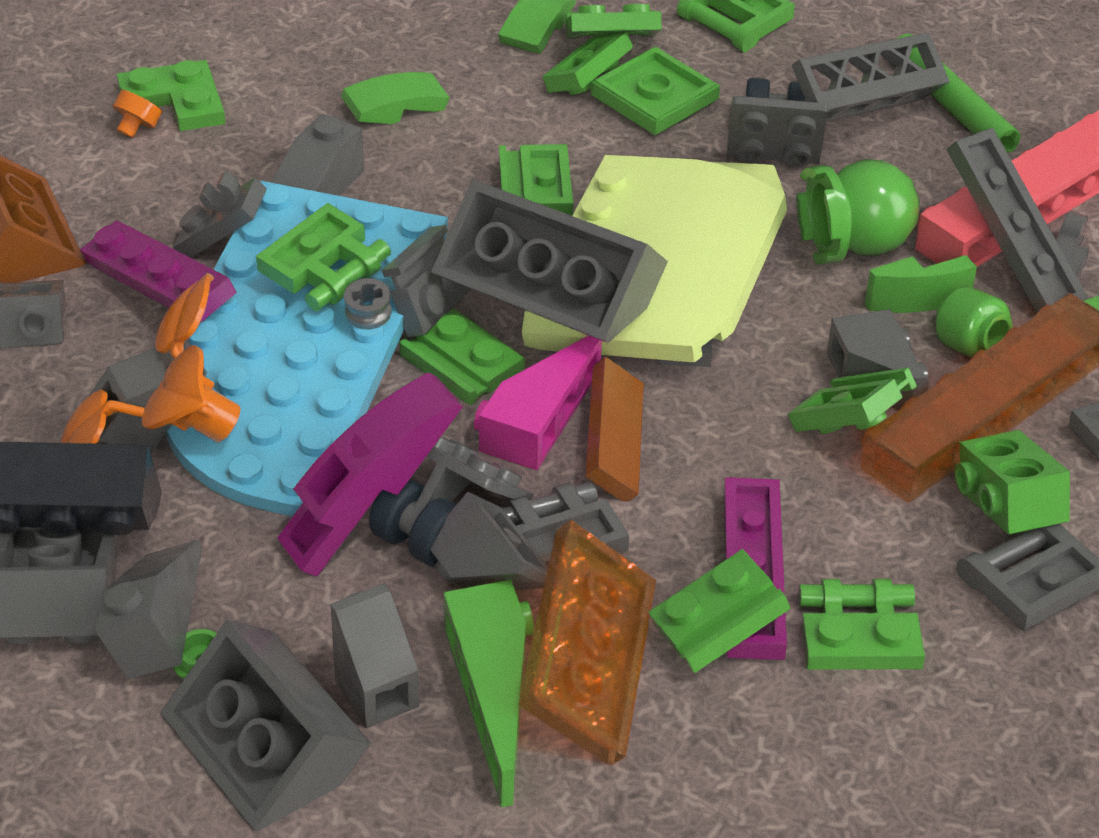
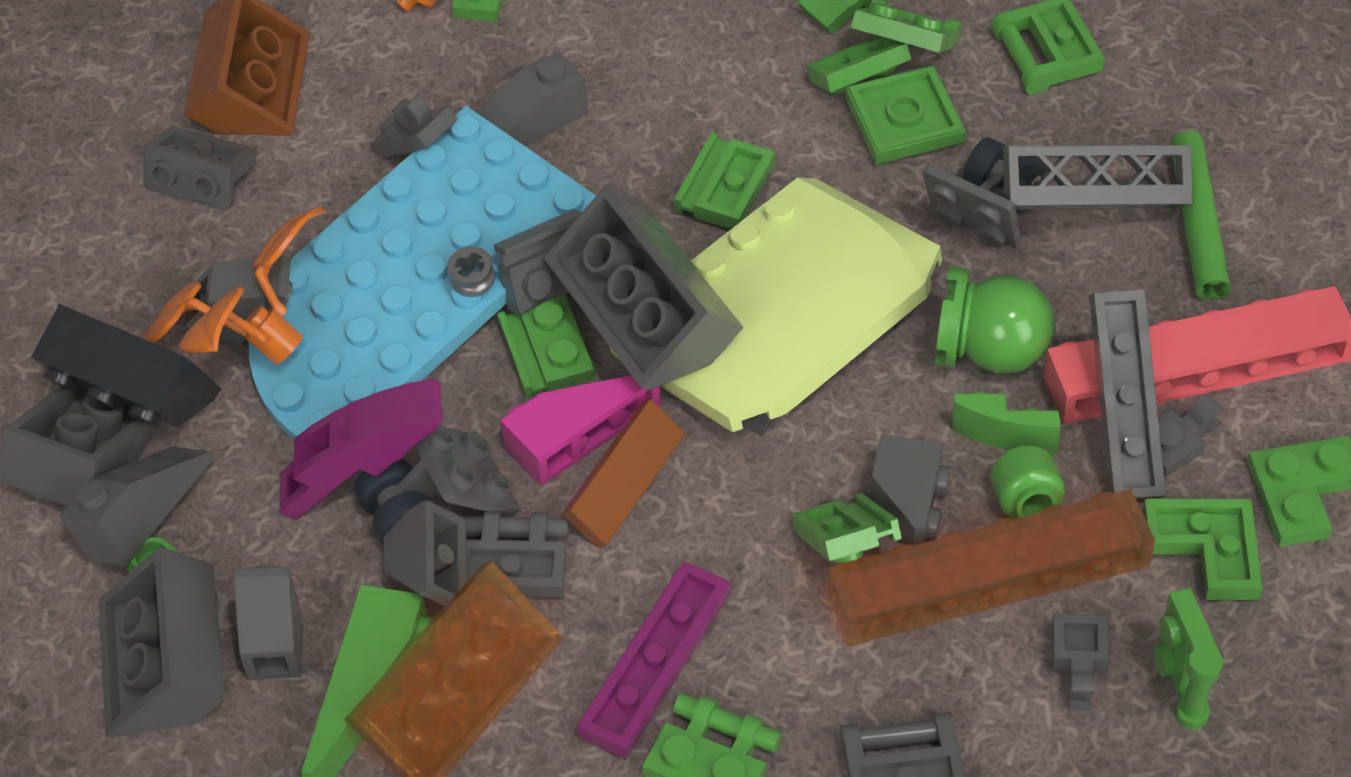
camera: 30 degrees right, 10 degrees up
magenta plate [80,220,237,324] -> none
bright green plate [256,203,391,311] -> none
bright green slope [341,72,450,124] -> none
bright green plate [648,549,791,673] -> none
bright green brick [955,430,1070,534] -> none

